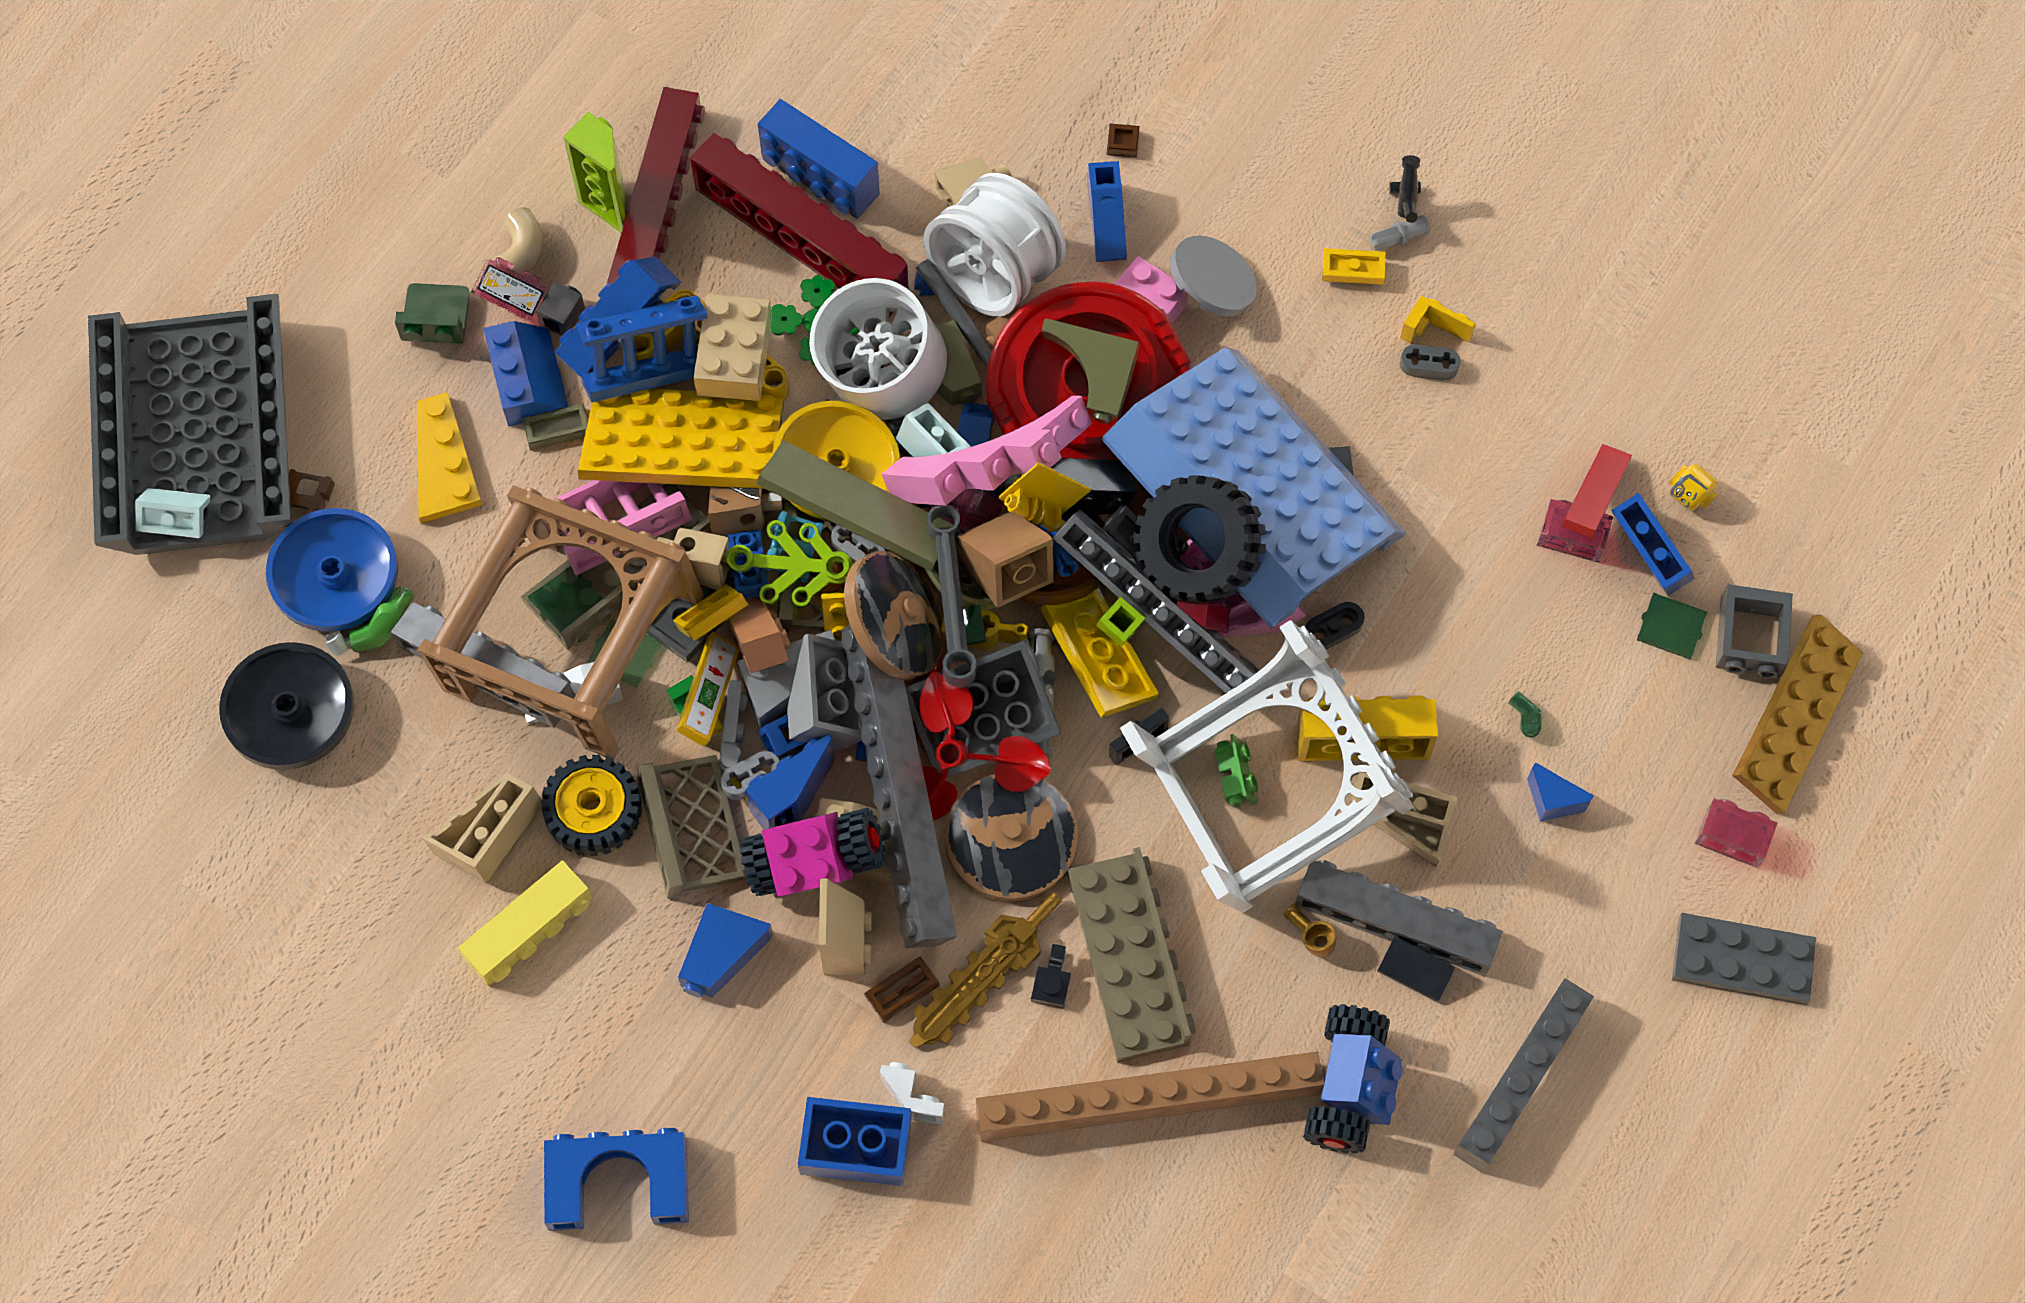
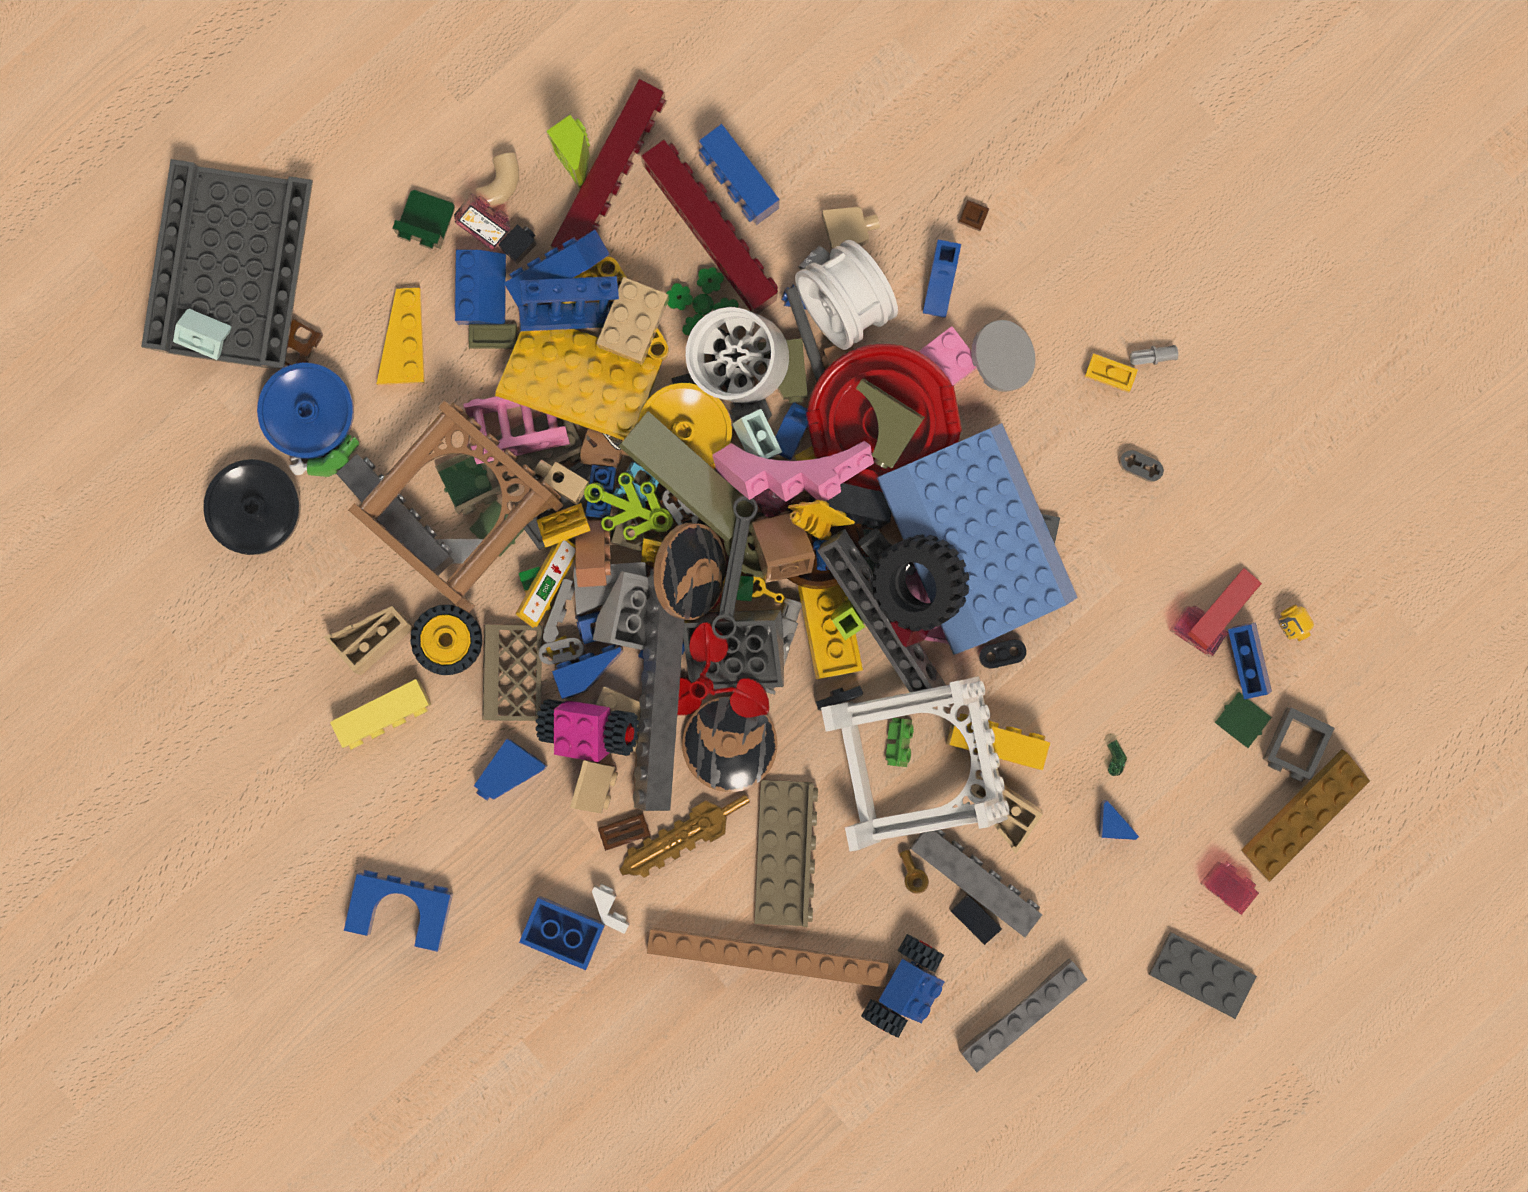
camera: 10 degrees right, 20 degrees up
black plate [1031,944,1071,1009] -> none
black piece [1389,155,1421,223] -> none
yellow bracket [1400,295,1476,344] -> none

